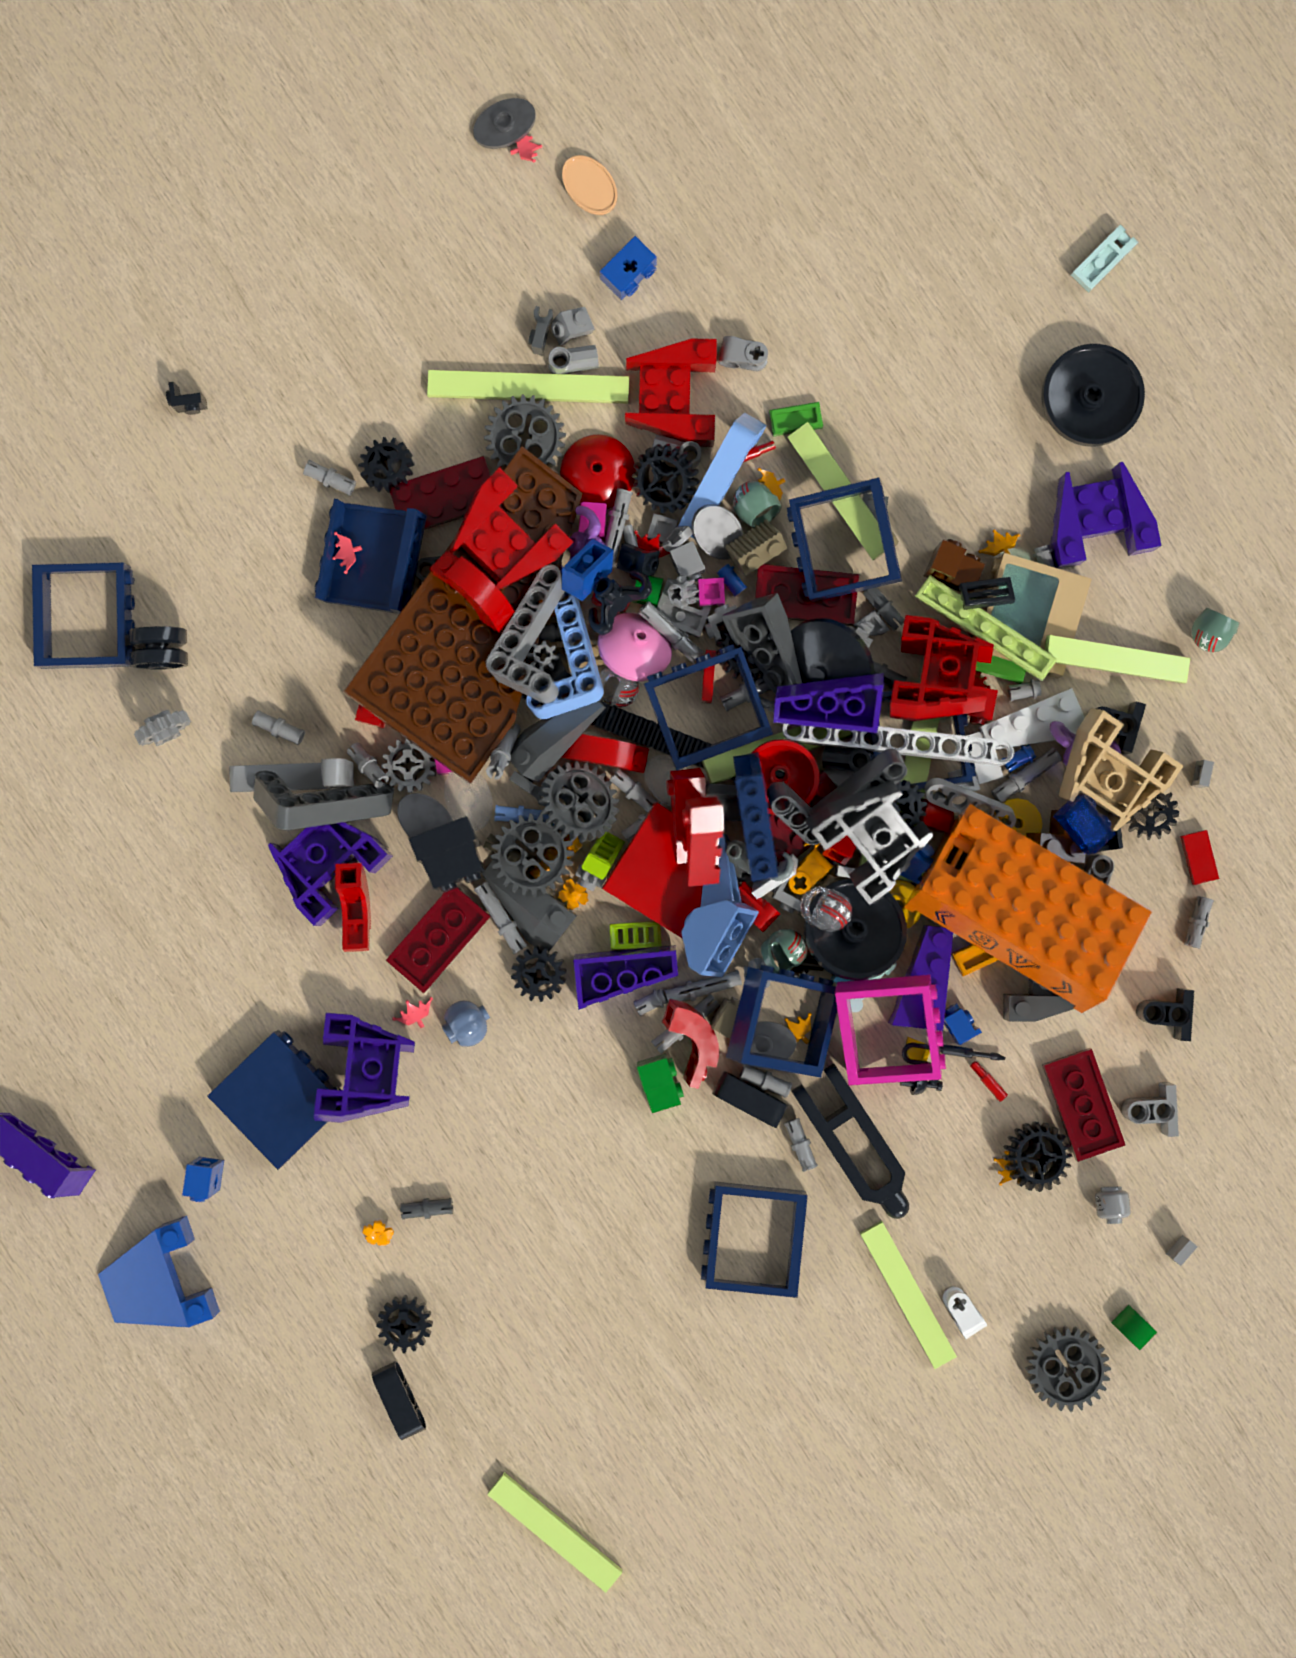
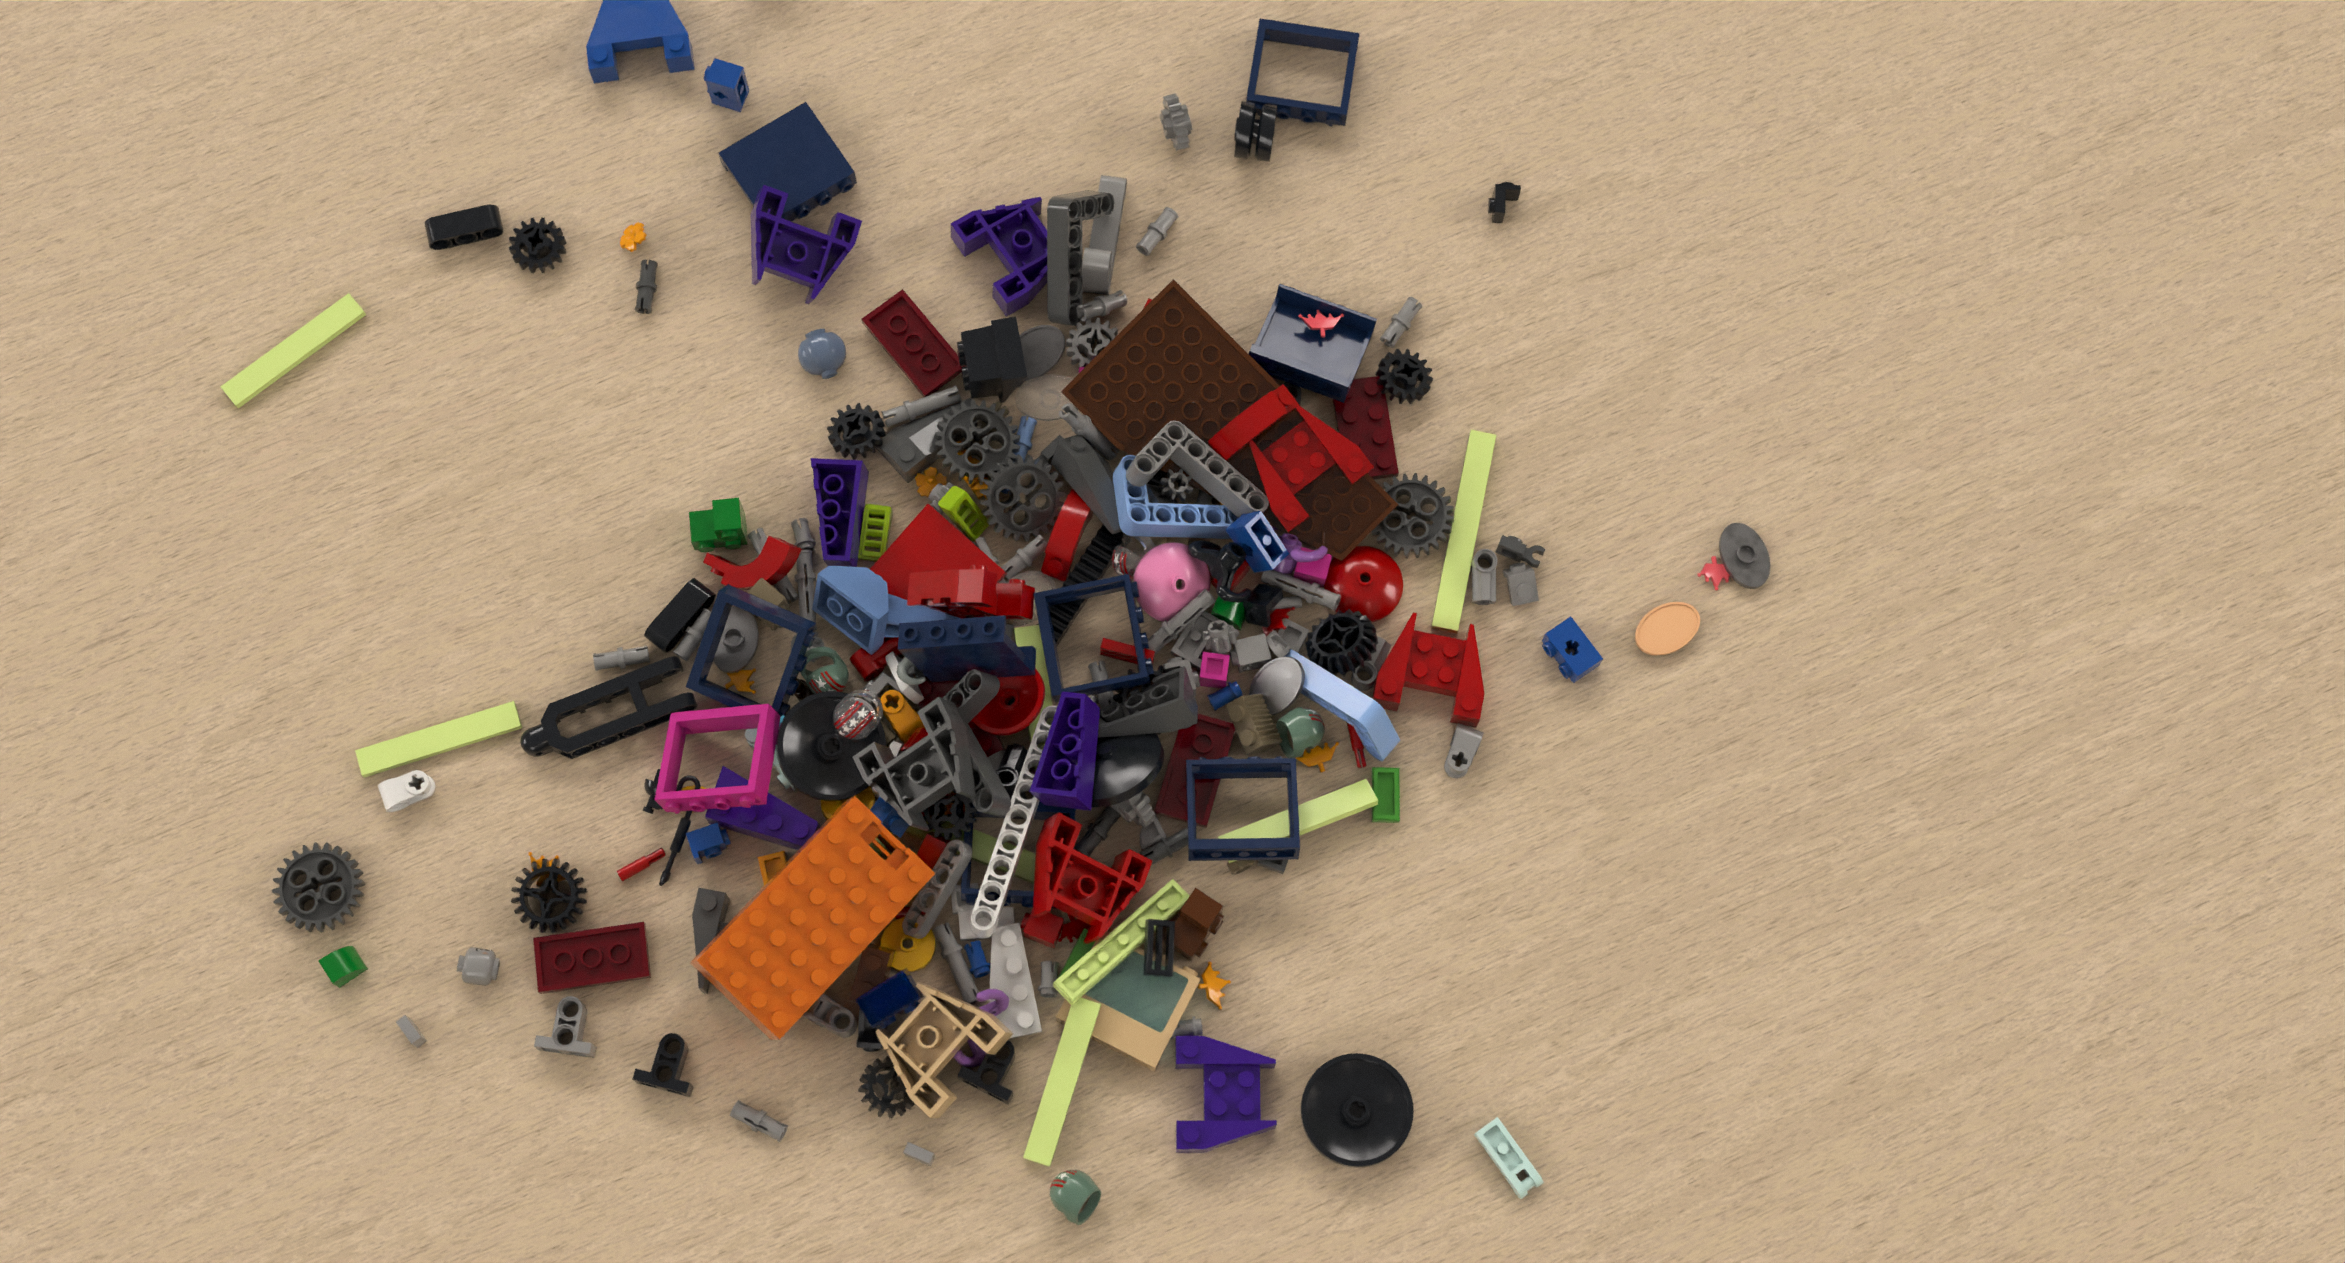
camera: 100 degrees right, 15 degrees down
red arch [335,863,371,952] -> none
coral piece [392,997,433,1029] -> none
dark blue window [700,1181,808,1298] -> none
red tile [1180,830,1219,885] -> none

